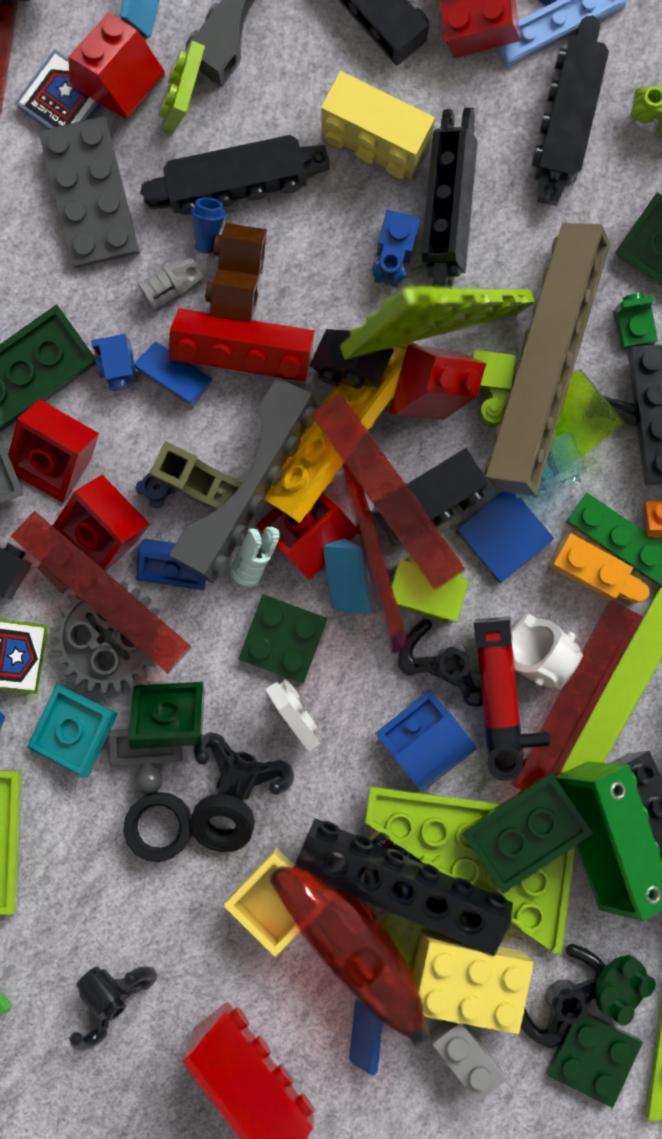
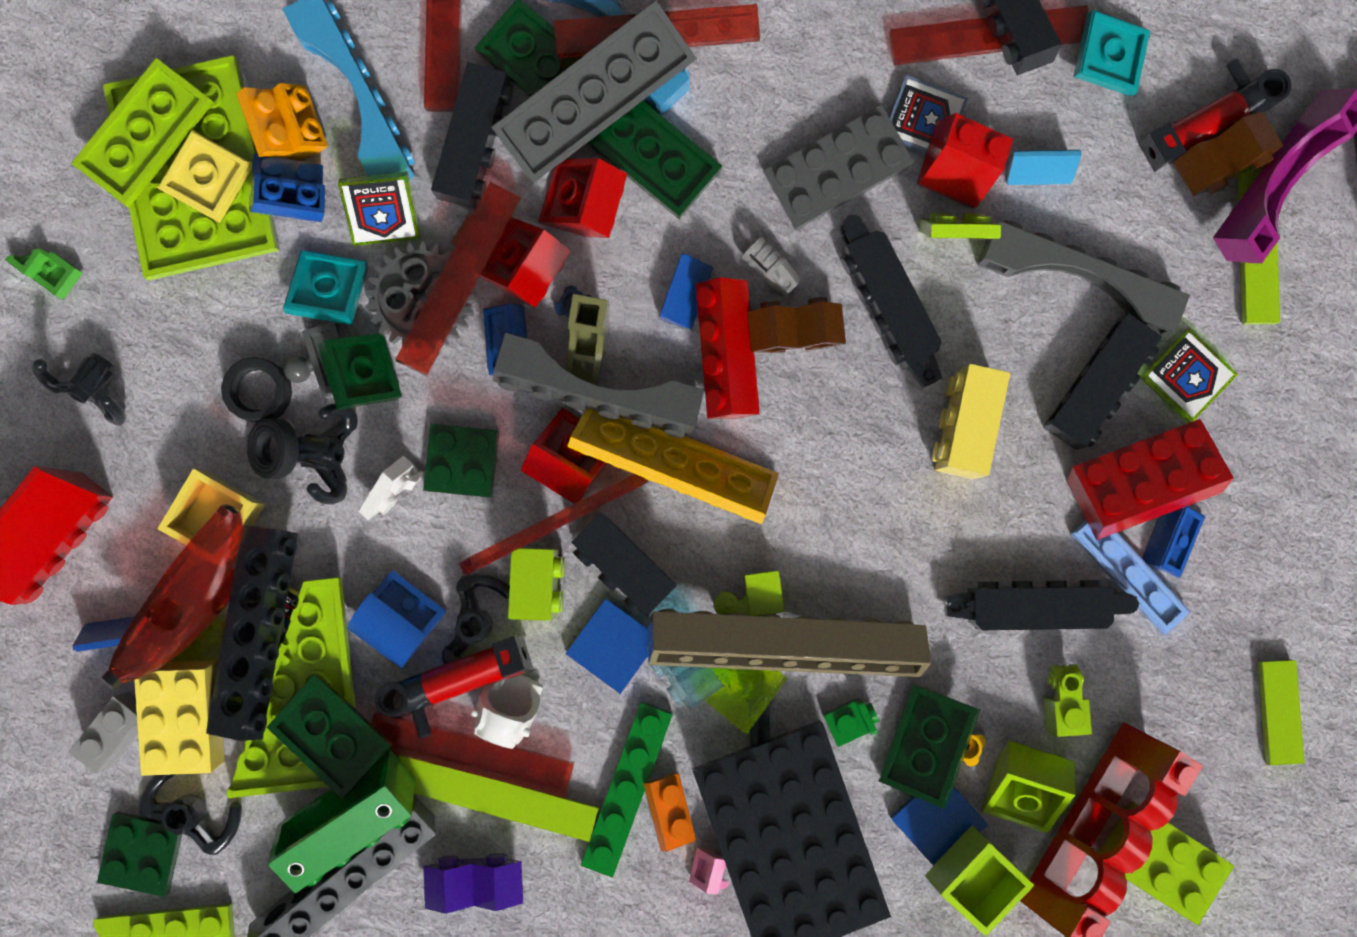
camera: 70 degrees right, 0 degrees up
blue brick [91,334,138,391] -> none
blue cone [191,198,226,253] -> none
light aqua hinge [230,527,280,587] -> none
black brick [309,329,394,389] -> none
clear red tile [311,394,466,591] -> none
dark azure slope [323,539,371,614] -> none
lime wing [340,287,535,359] -> none
blue brick [372,210,420,288] -> none
red slope [389,344,487,420] -> none
black hinge [421,107,478,288] -> none
light orange hinge [547,533,650,603] -> none
dark green piece [595,955,656,1026] -> none

